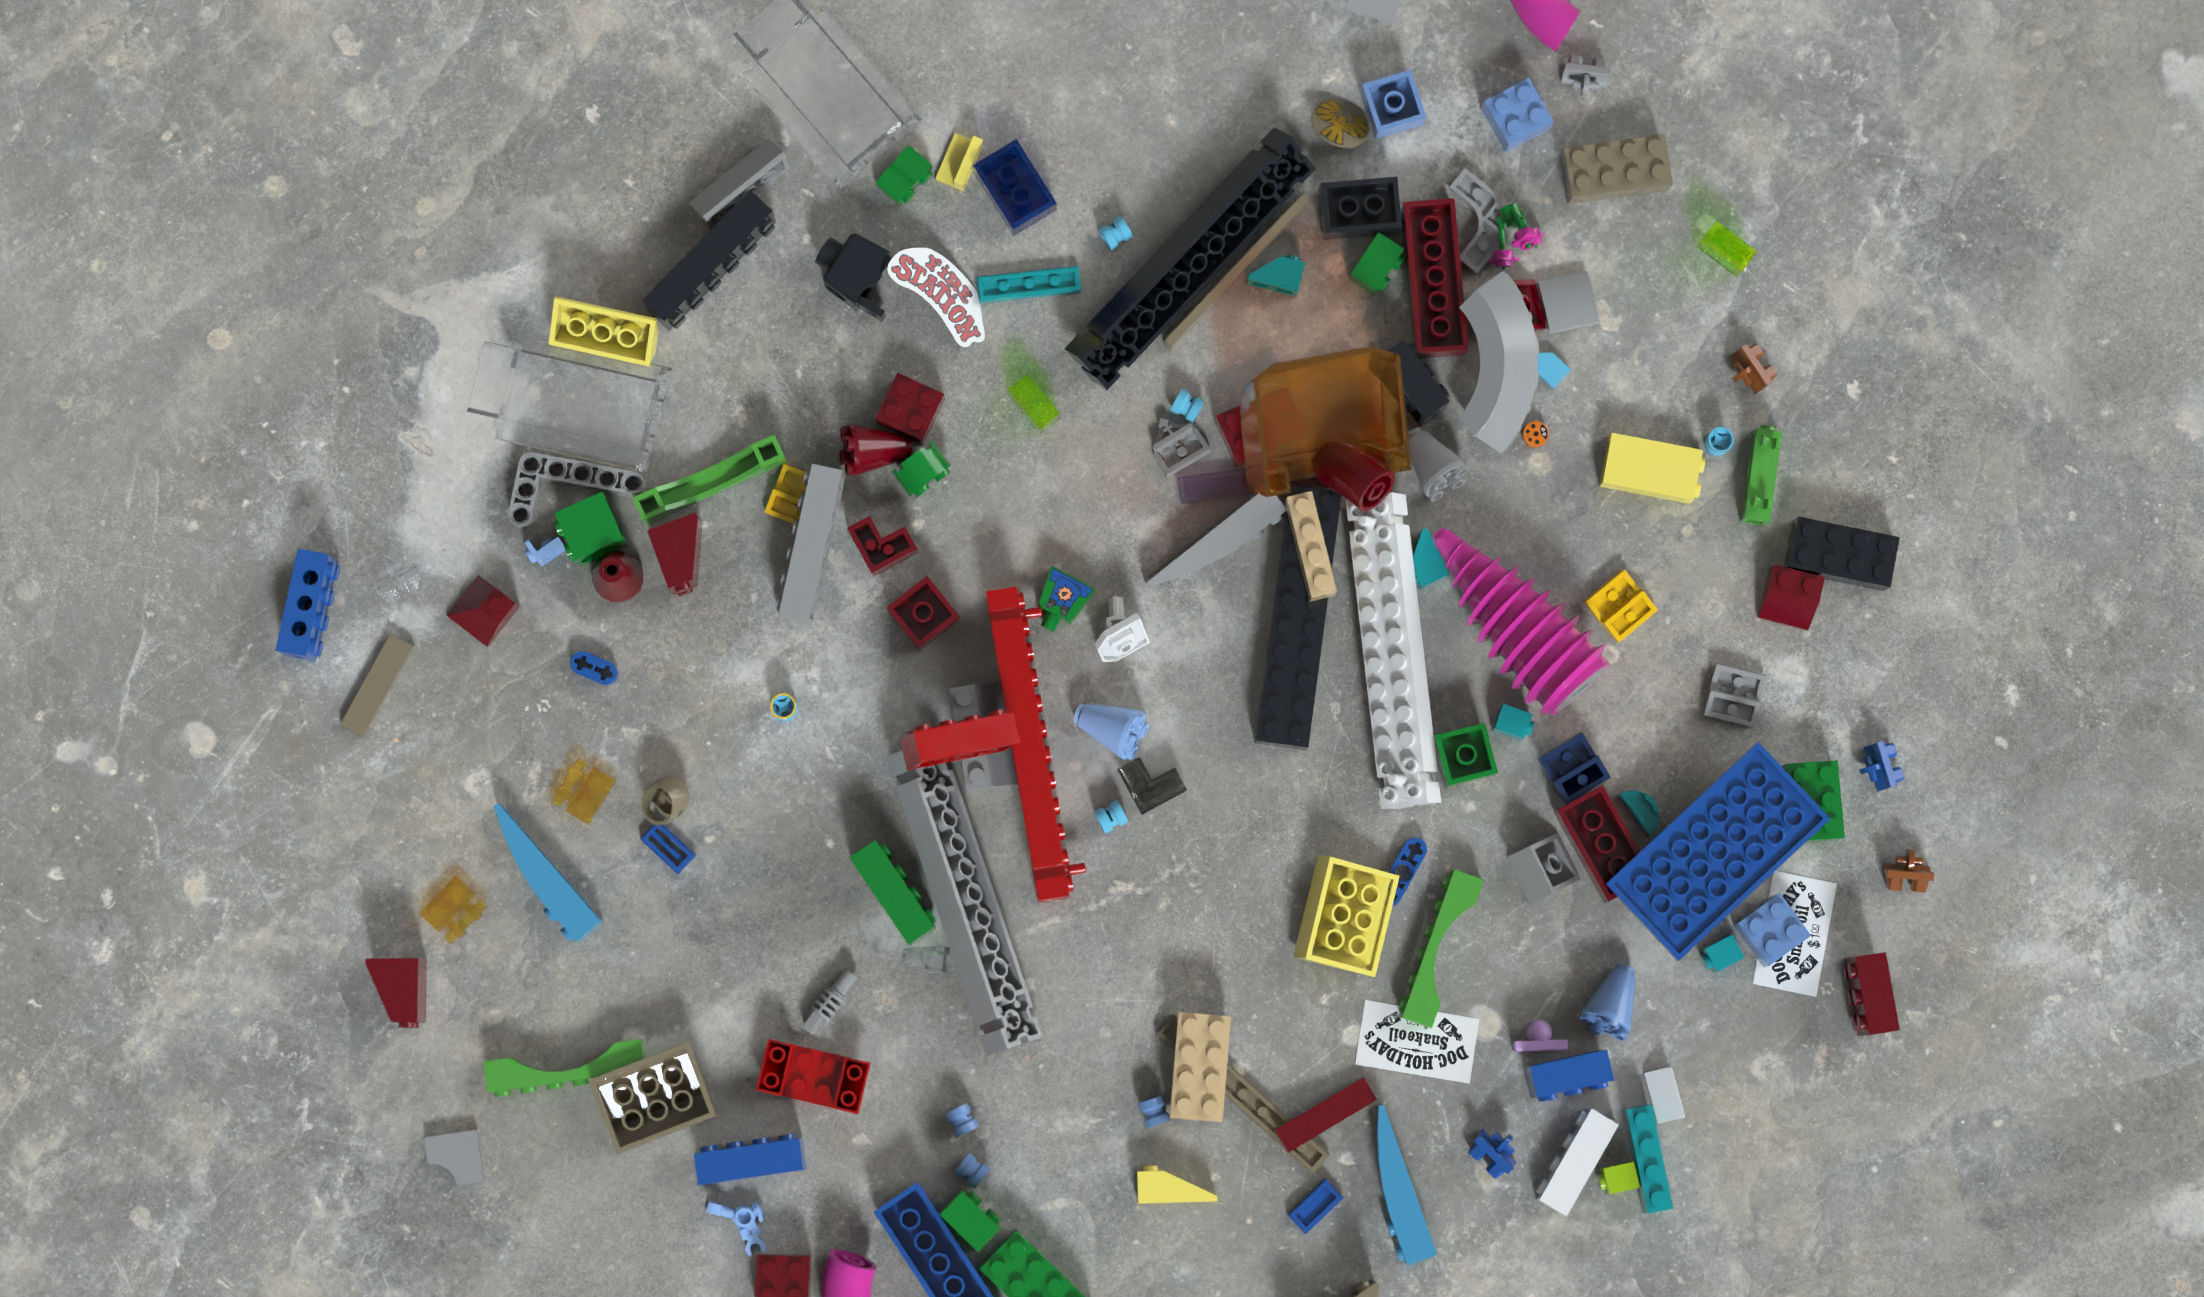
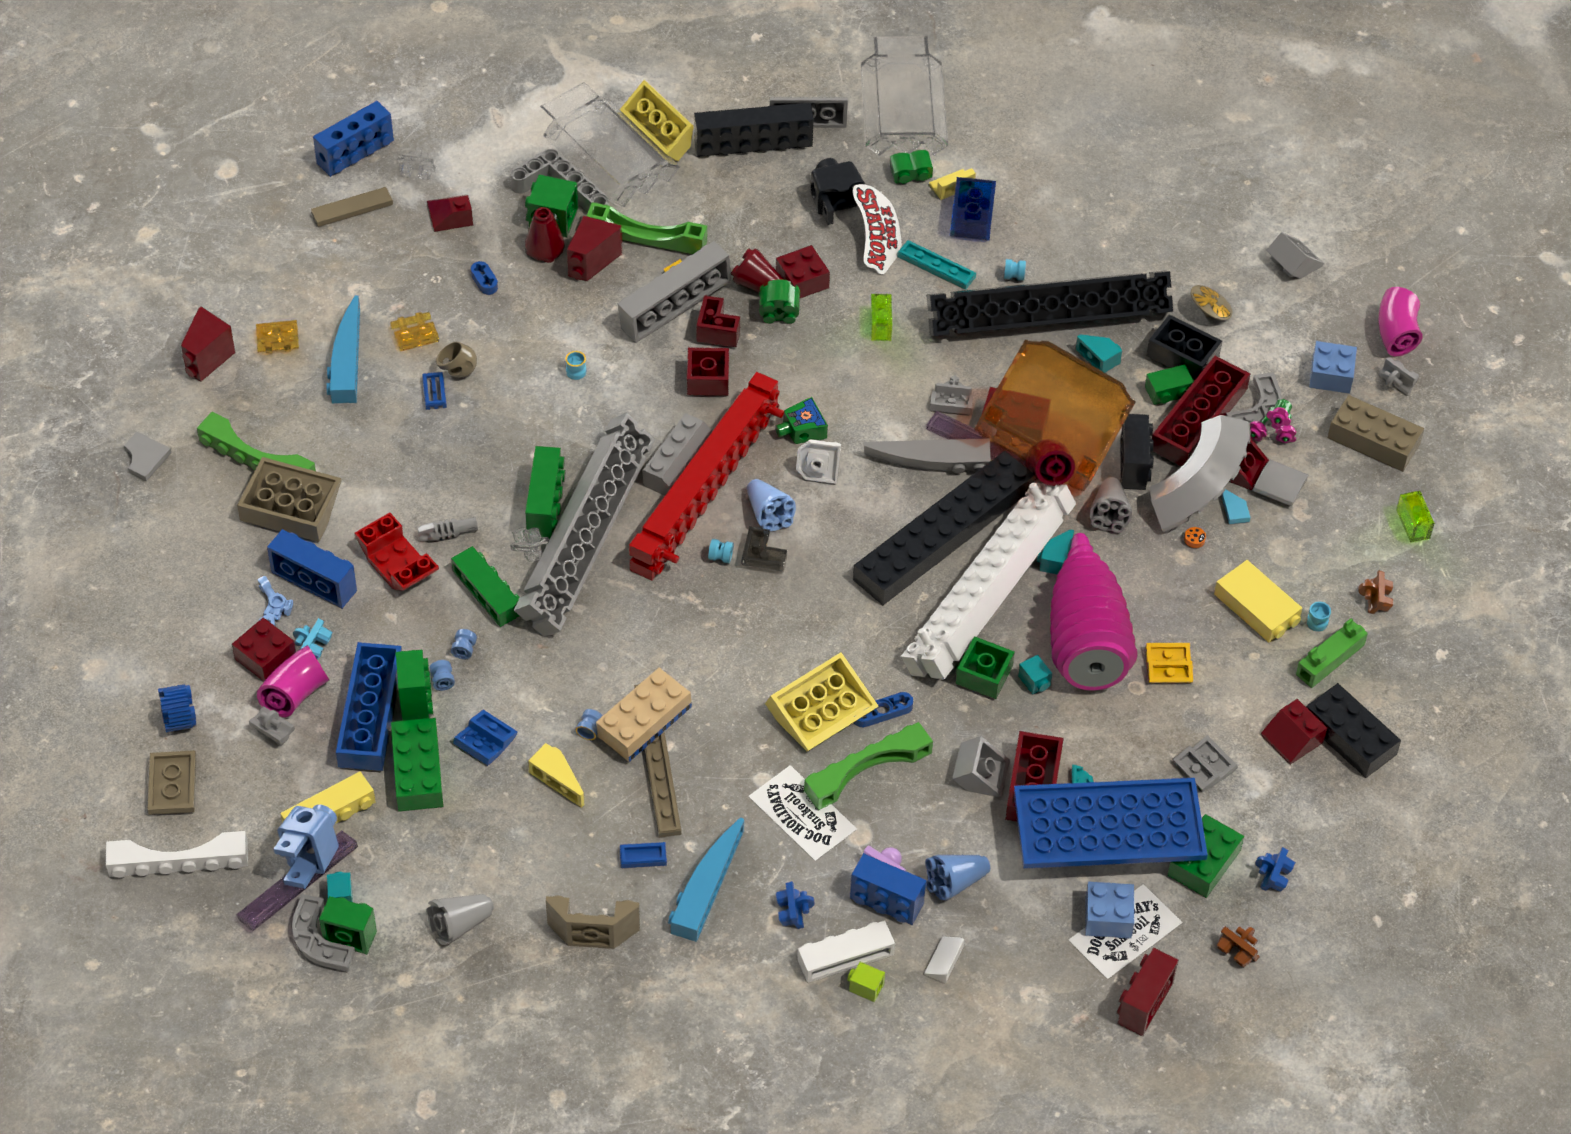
camera: 45 degrees right, 30 degrees down
light blue bracket [524,537,565,566] -> none
red brick [900,710,1020,771] -> none
dark tan tile [1164,193,1310,351] -> none
medium azure wheel [1170,388,1205,423] -> none
dark red tile [1274,1077,1377,1153] -> none
tan brick [1285,491,1337,602] -> none
medium blue brick [1360,70,1427,140] -> none
dark blue brick [1537,732,1611,804] -> none
teal brick [1622,1104,1673,1214] -> none
teal brick [1701,934,1745,973] -> none
none -> medium azure hips [293,618,333,660]
none -> green brick [451,546,520,627]
none -> blue slope [453,710,518,766]

